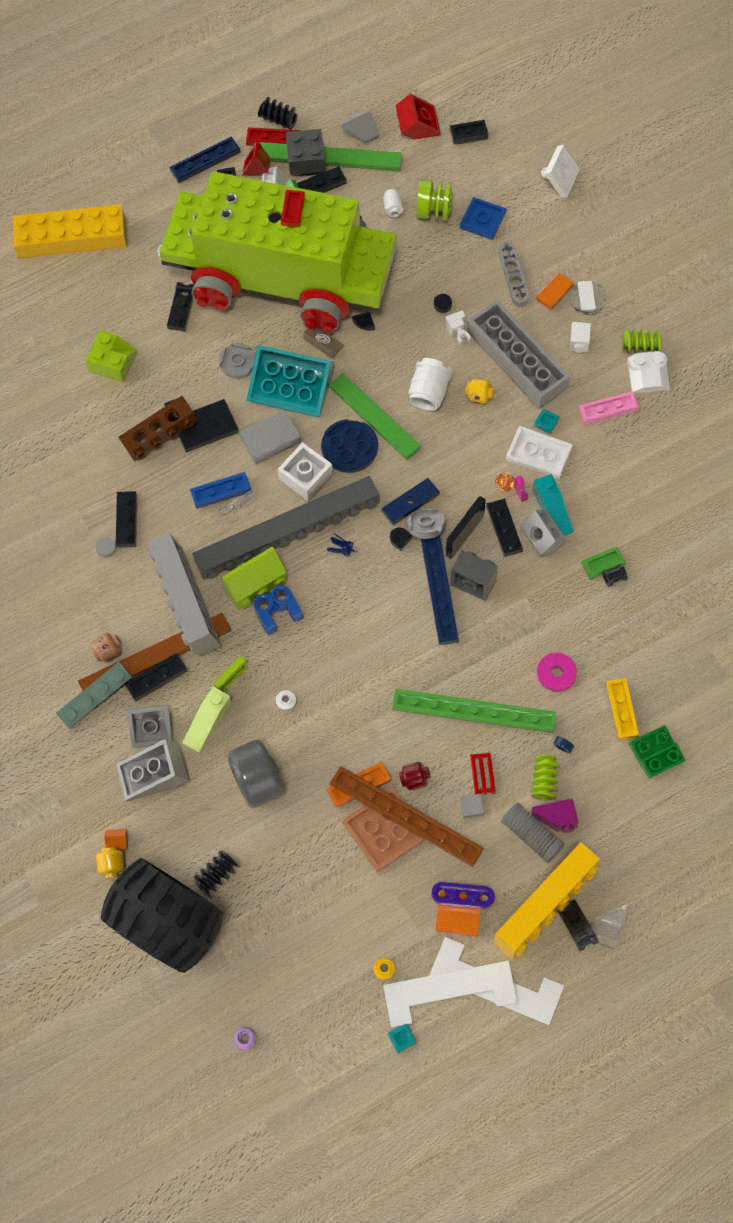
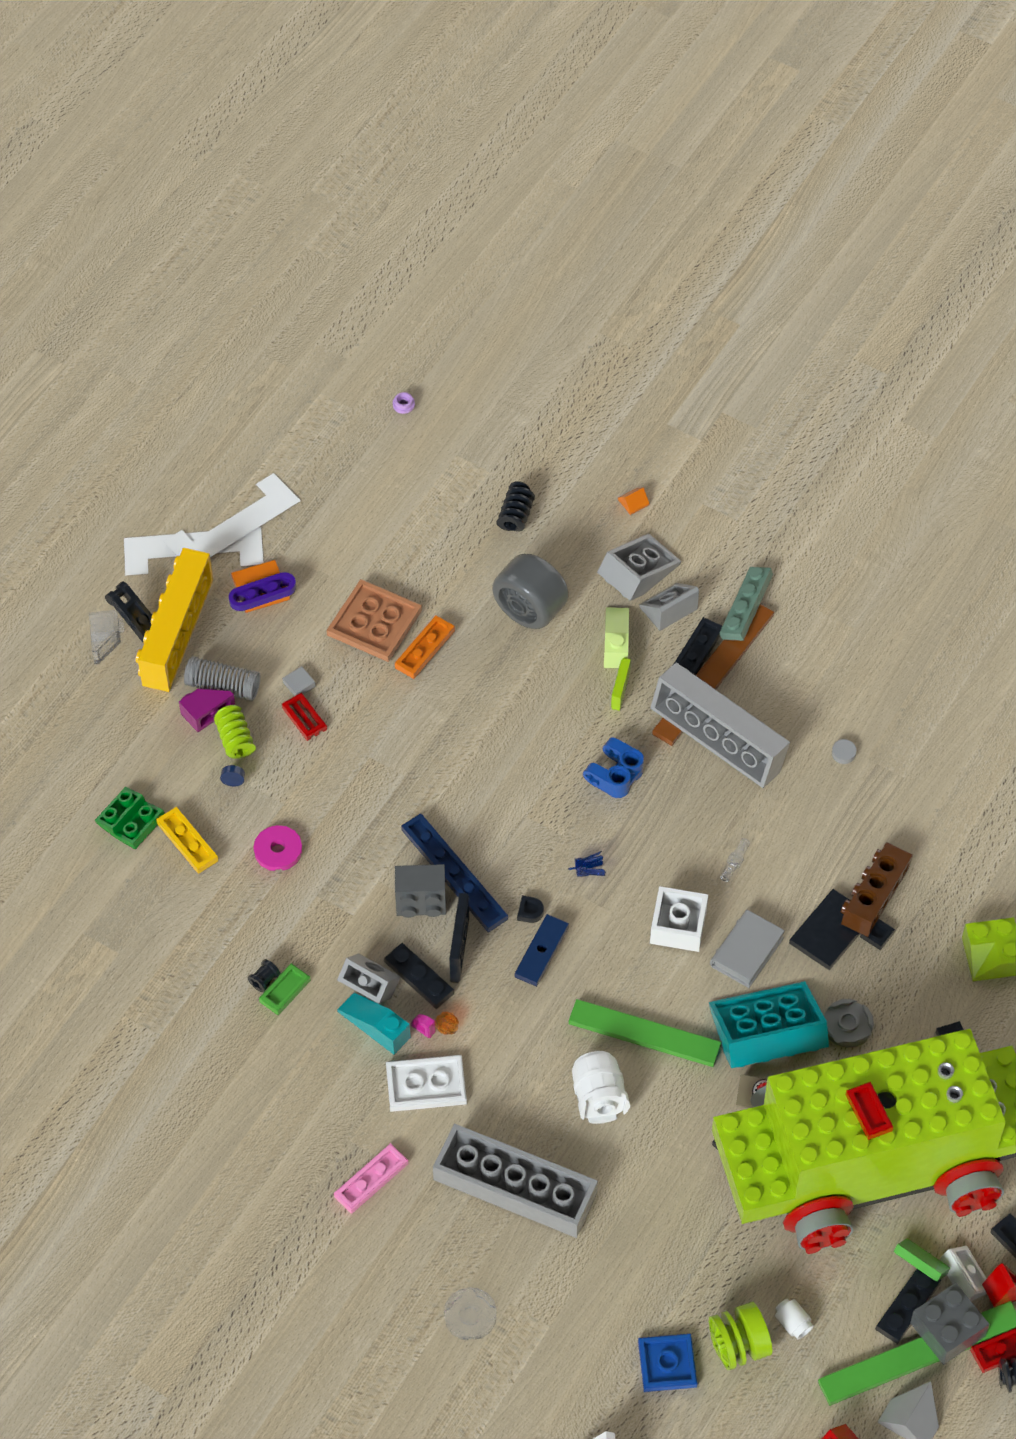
camera: 150 degrees right, 10 degrees down
nougat head [91,633,122,662] -> none
yellow head [96,847,124,878] -> none
black tyre [100,858,223,973] -> none
black plate [116,491,137,548] -> none
blue plate [190,472,251,509] -> none
dark grey brick [192,476,380,580] -> none
lime slope [222,546,288,610] -> none
white plate [276,690,296,710] -> none
dark blue tile [321,419,378,473] -> none
dark orange tile [330,766,484,867] -> none
yellow plate [373,958,395,980] -> none
teal tile [387,1023,417,1054] -> none
bright green plate [392,689,556,733] -> none
dark red head [399,762,431,791] -> none
light grey tile [407,508,446,539] -> none
black tile [434,294,452,313] -> none
white piece [445,310,471,345] -> none
yellow head [465,378,494,404] -> none
light grey beam [499,242,529,307] -> none
teal tile [534,409,560,434] -> none
orange tile [536,272,574,310] -> none
white brick [569,322,591,353] -> none
white sticker [577,281,596,310] -> none
lime piece [622,328,662,353] -> none
white slope [627,351,670,394] -> none

